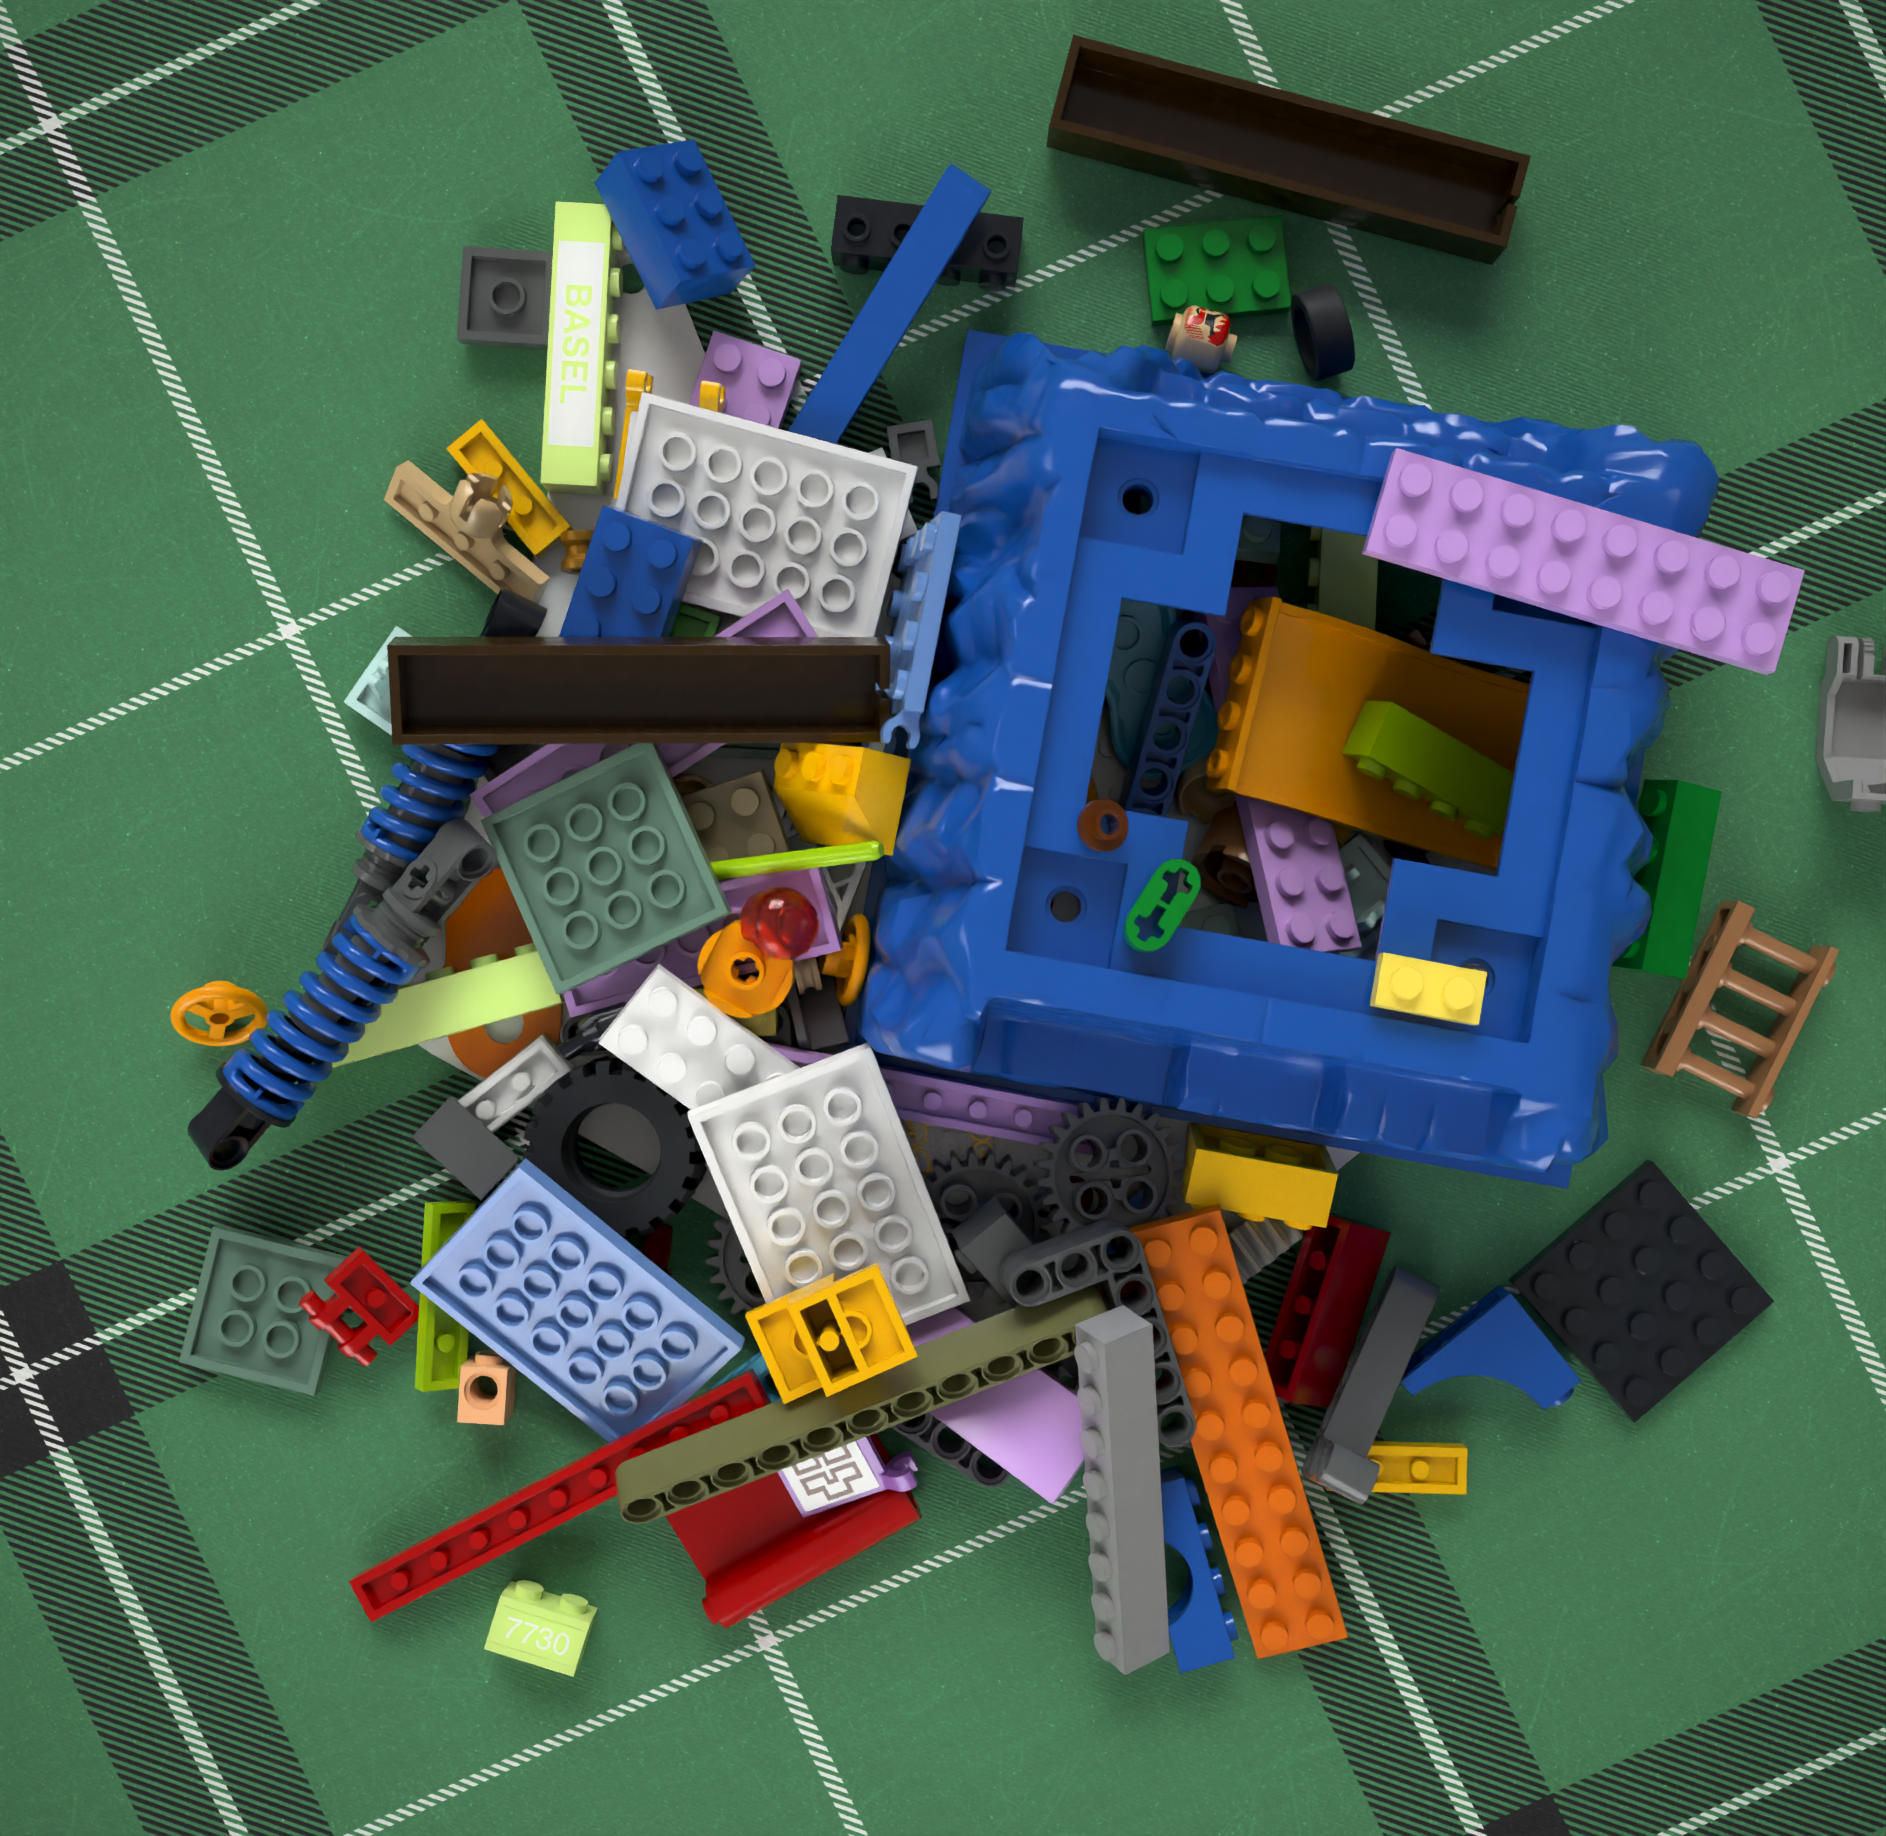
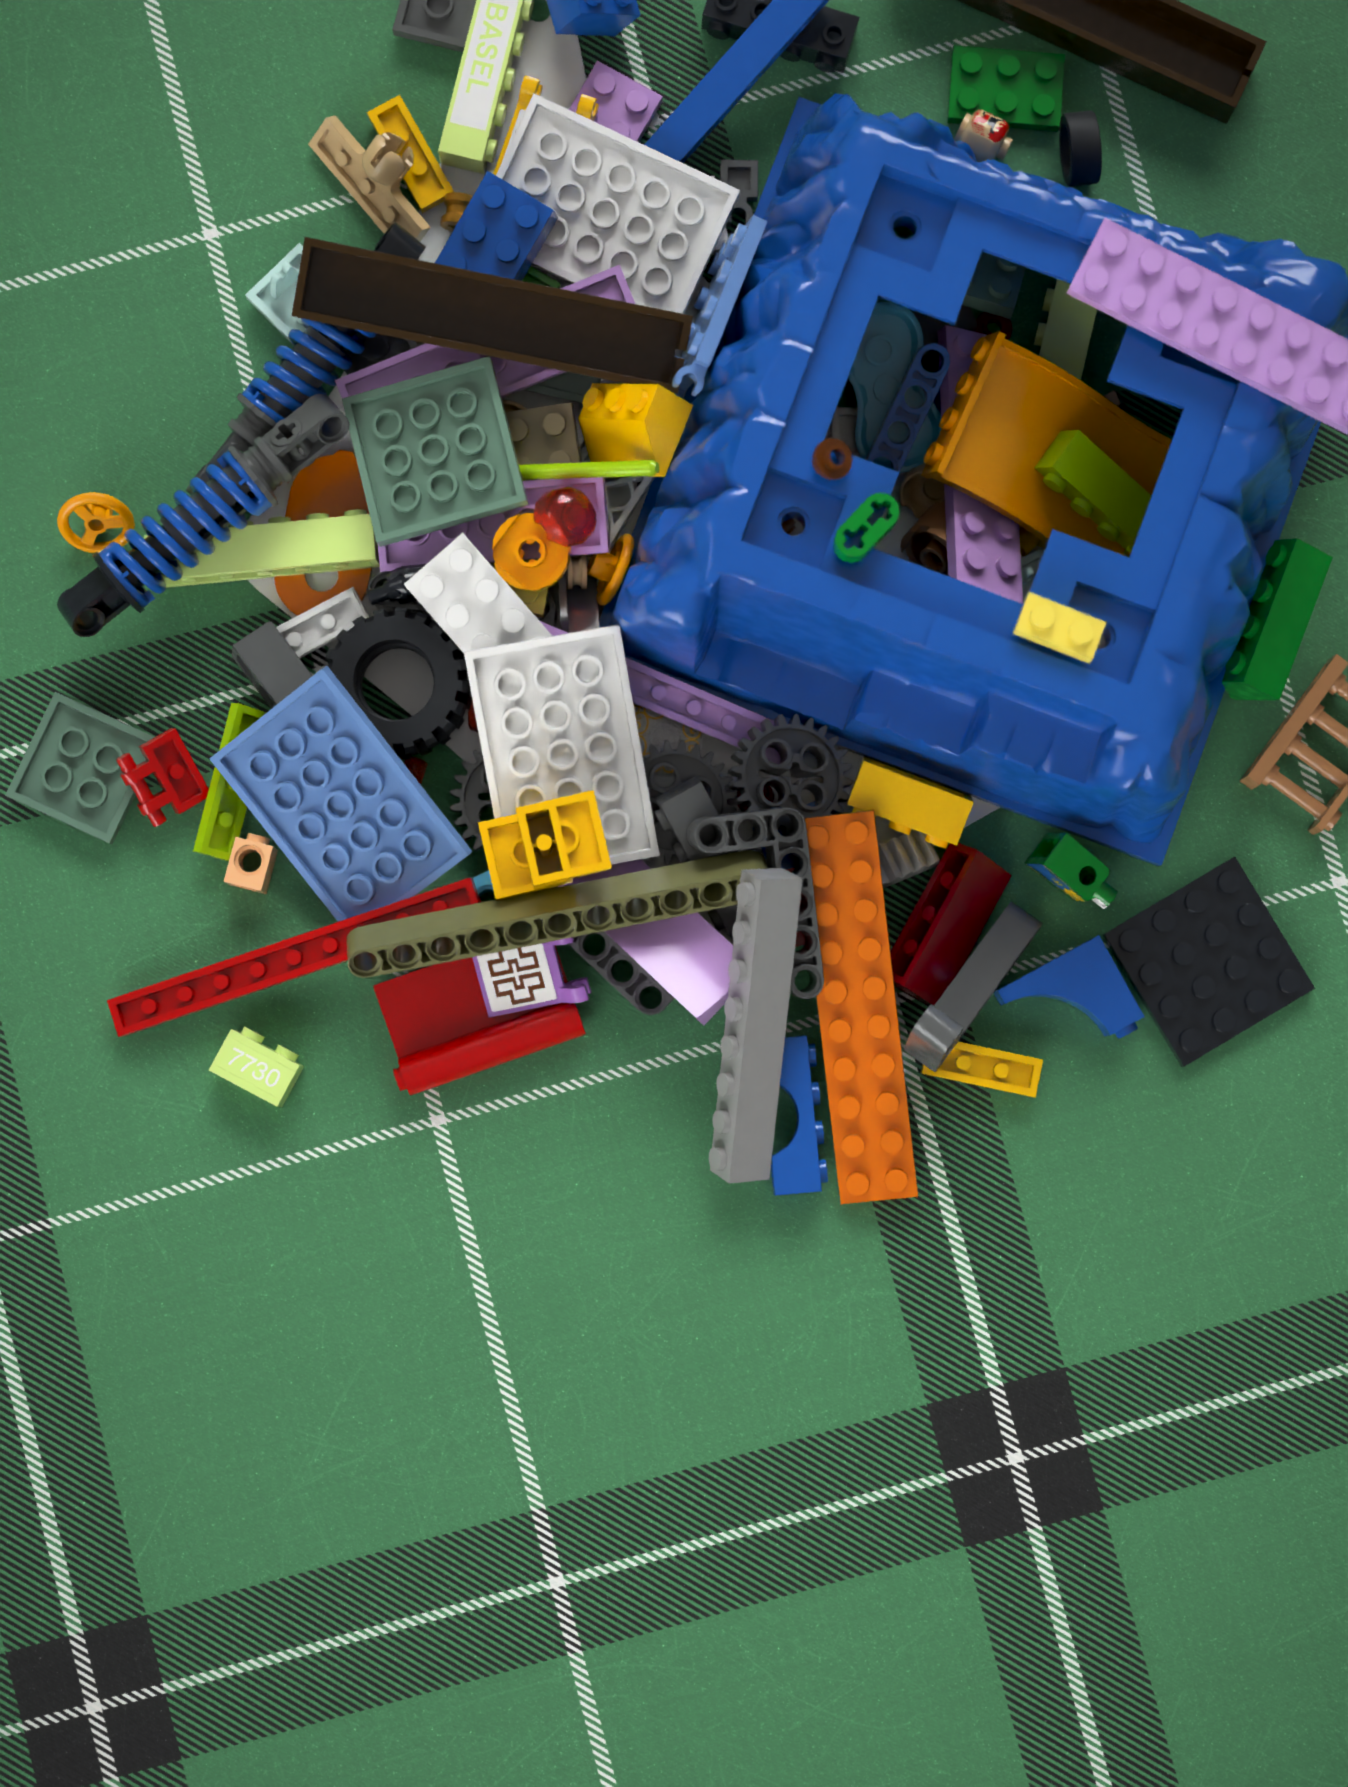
camera: 10 degrees right, 5 degrees down
none -> green torso [1024,833,1118,909]

